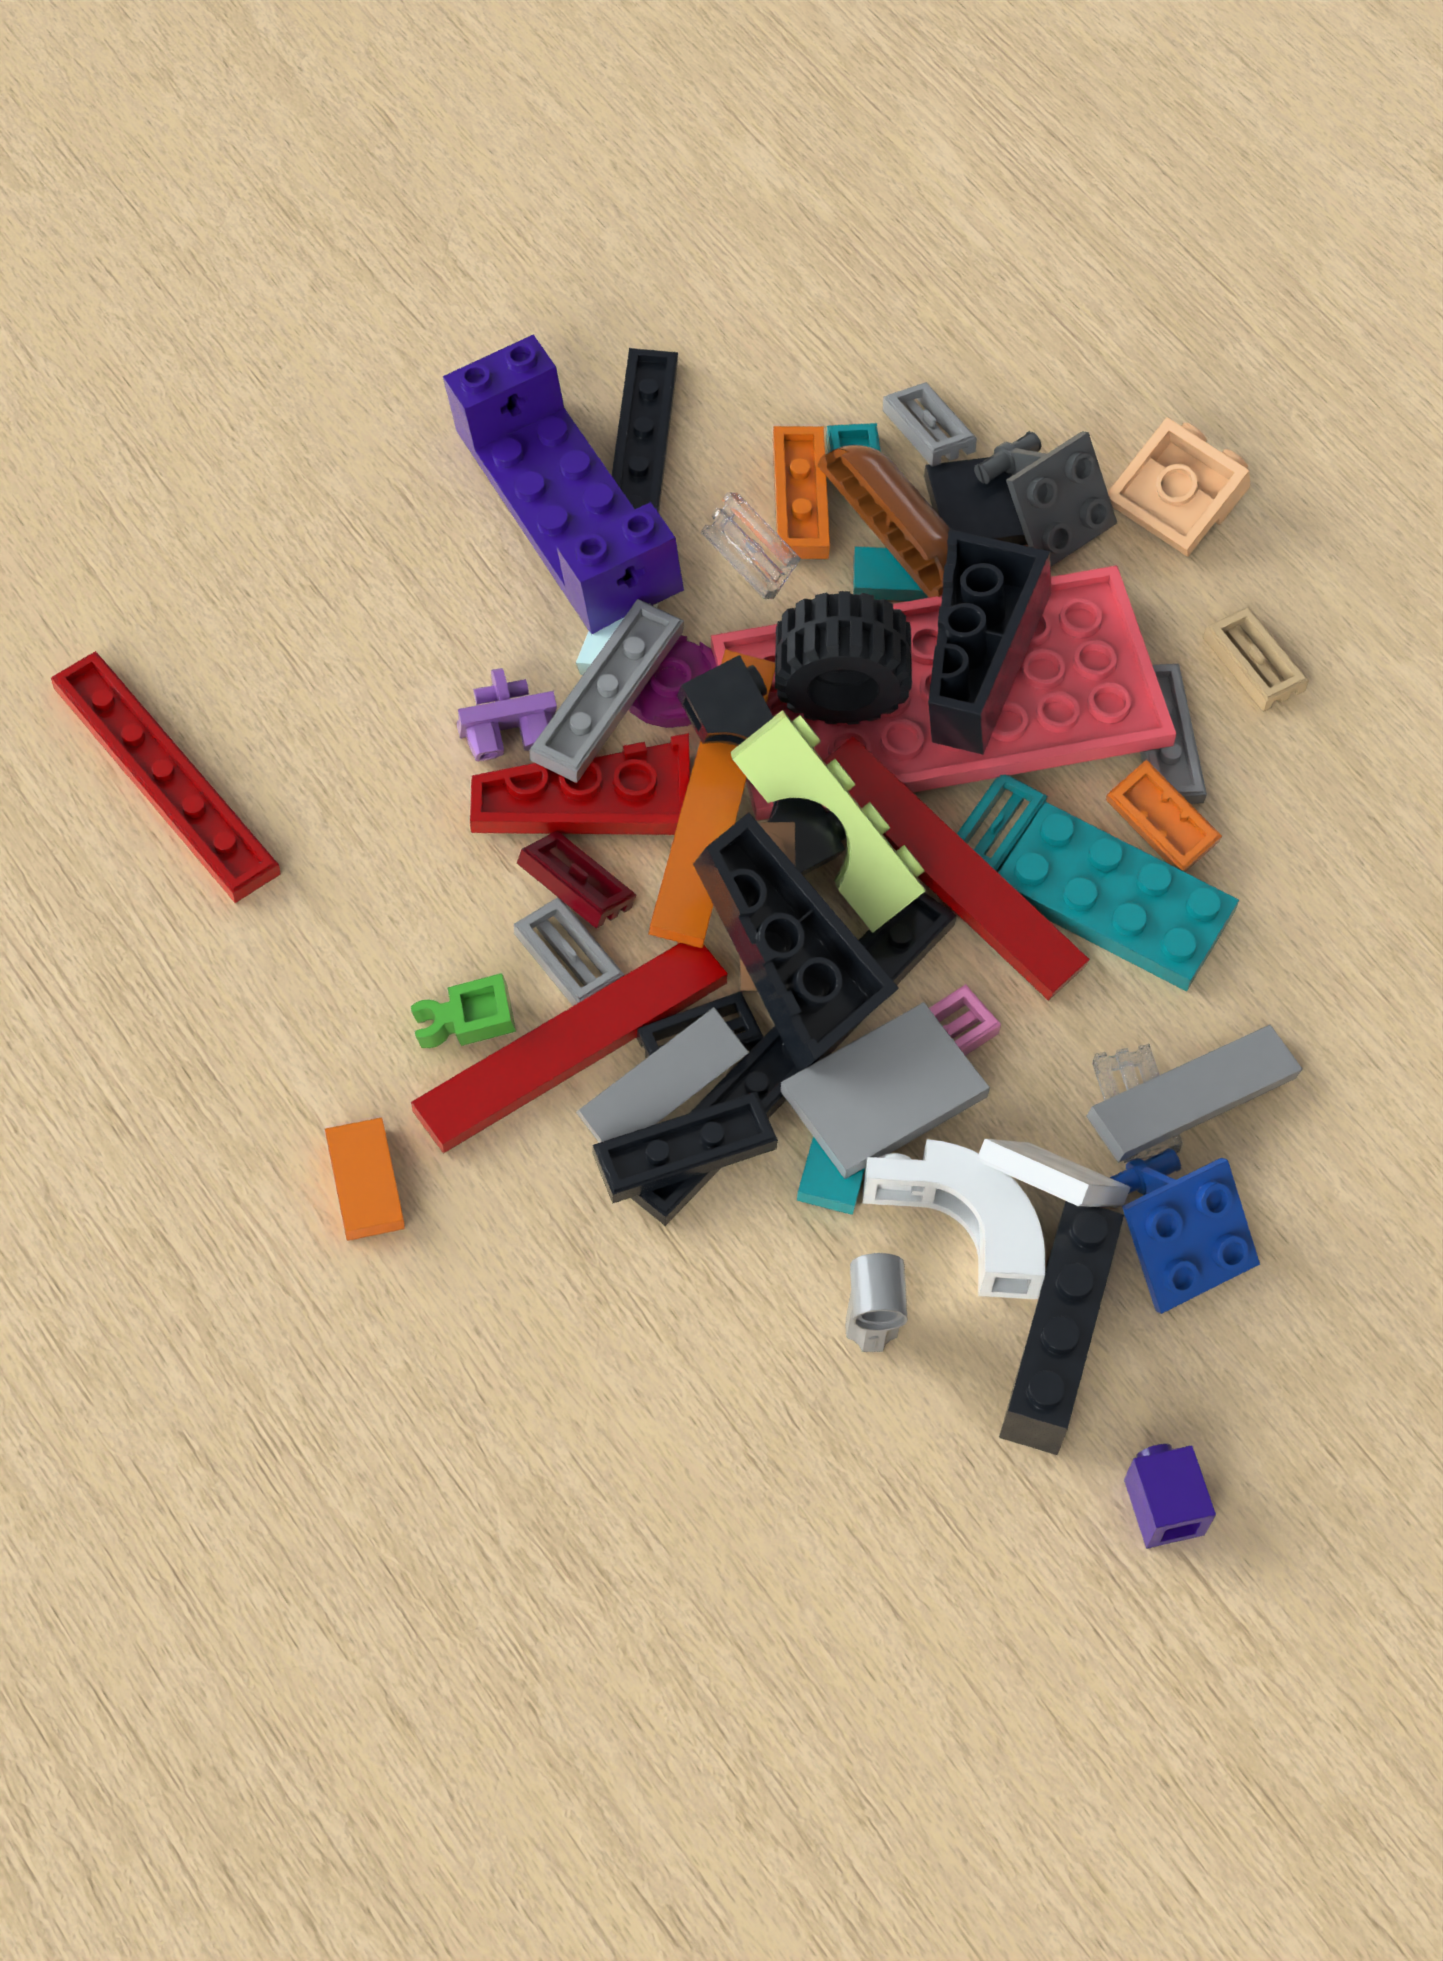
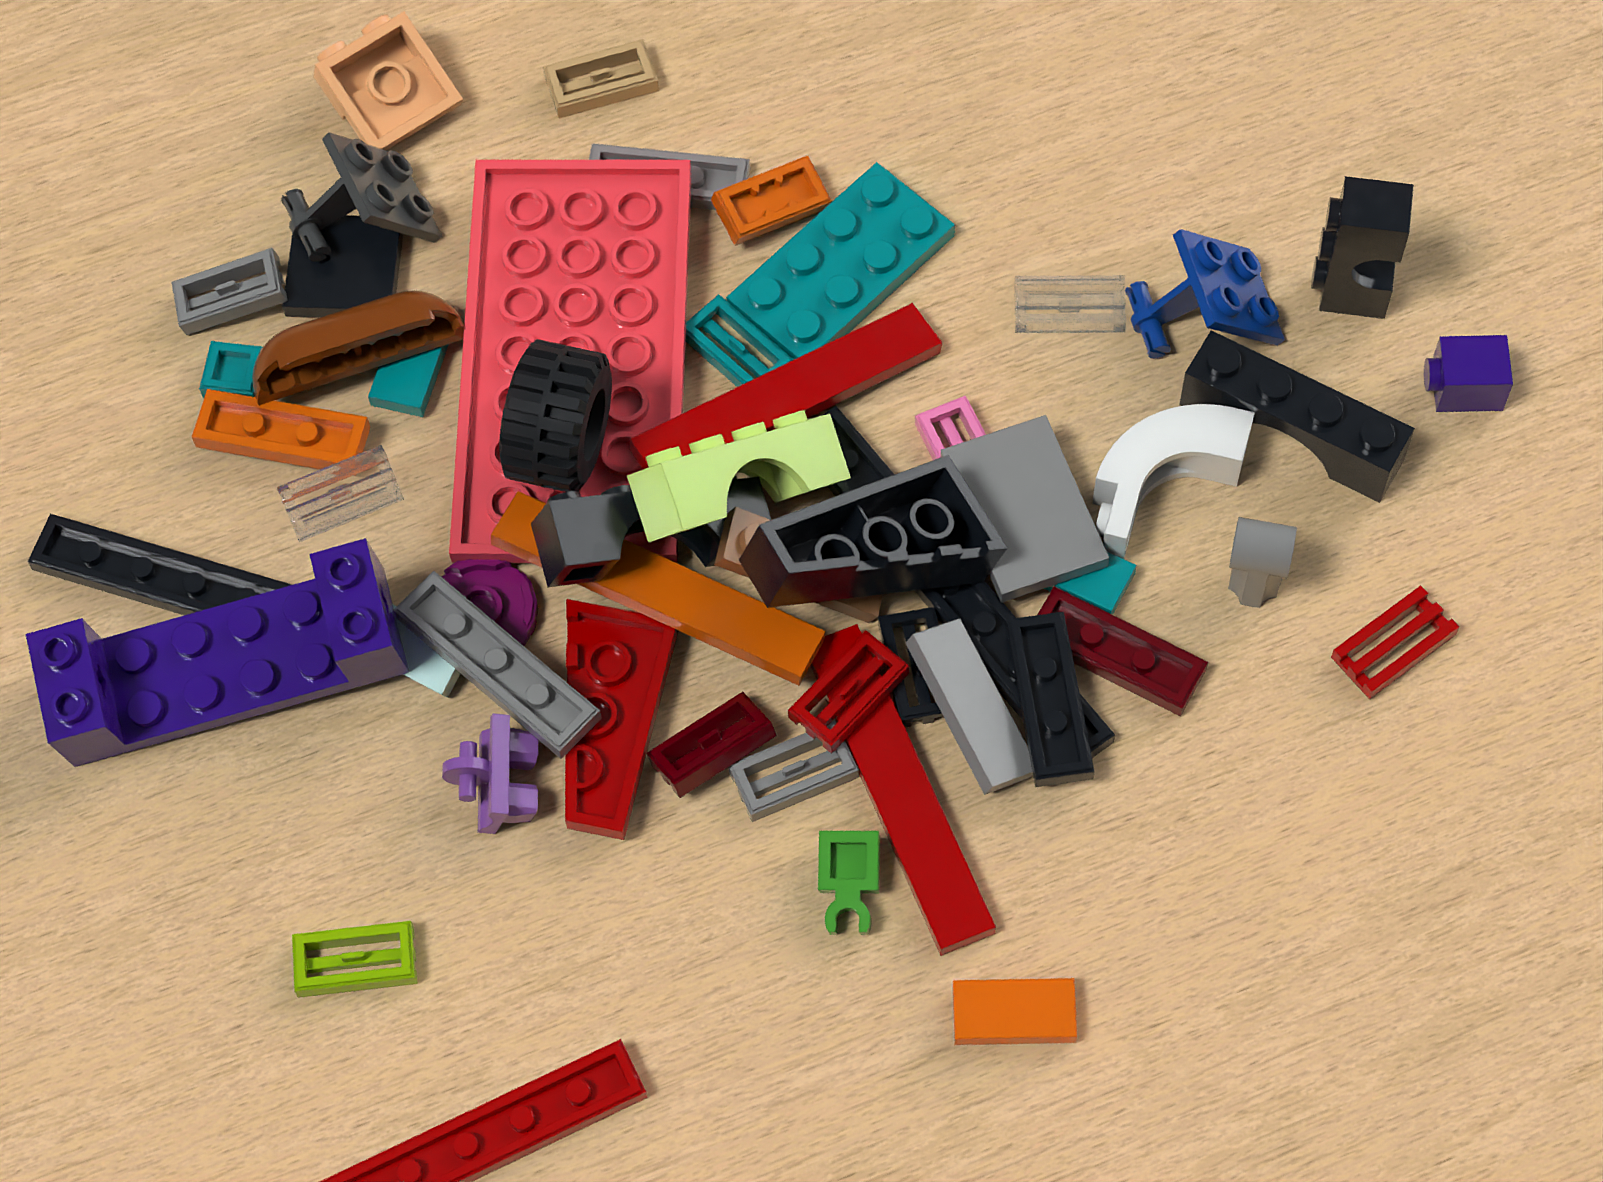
camera: 70 degrees left, 5 degrees up
black wedge [928,529,1051,755] -> none
white tile [978,1139,1131,1208] -> none
light grey tile [1086,1025,1303,1163] -> none
none -> lime tile [292,921,417,998]
none -> red tile [788,630,909,754]
none -> dark red tile [1037,586,1208,717]
none -> black arch [1311,176,1414,319]
none -> red tile [1331,585,1460,700]

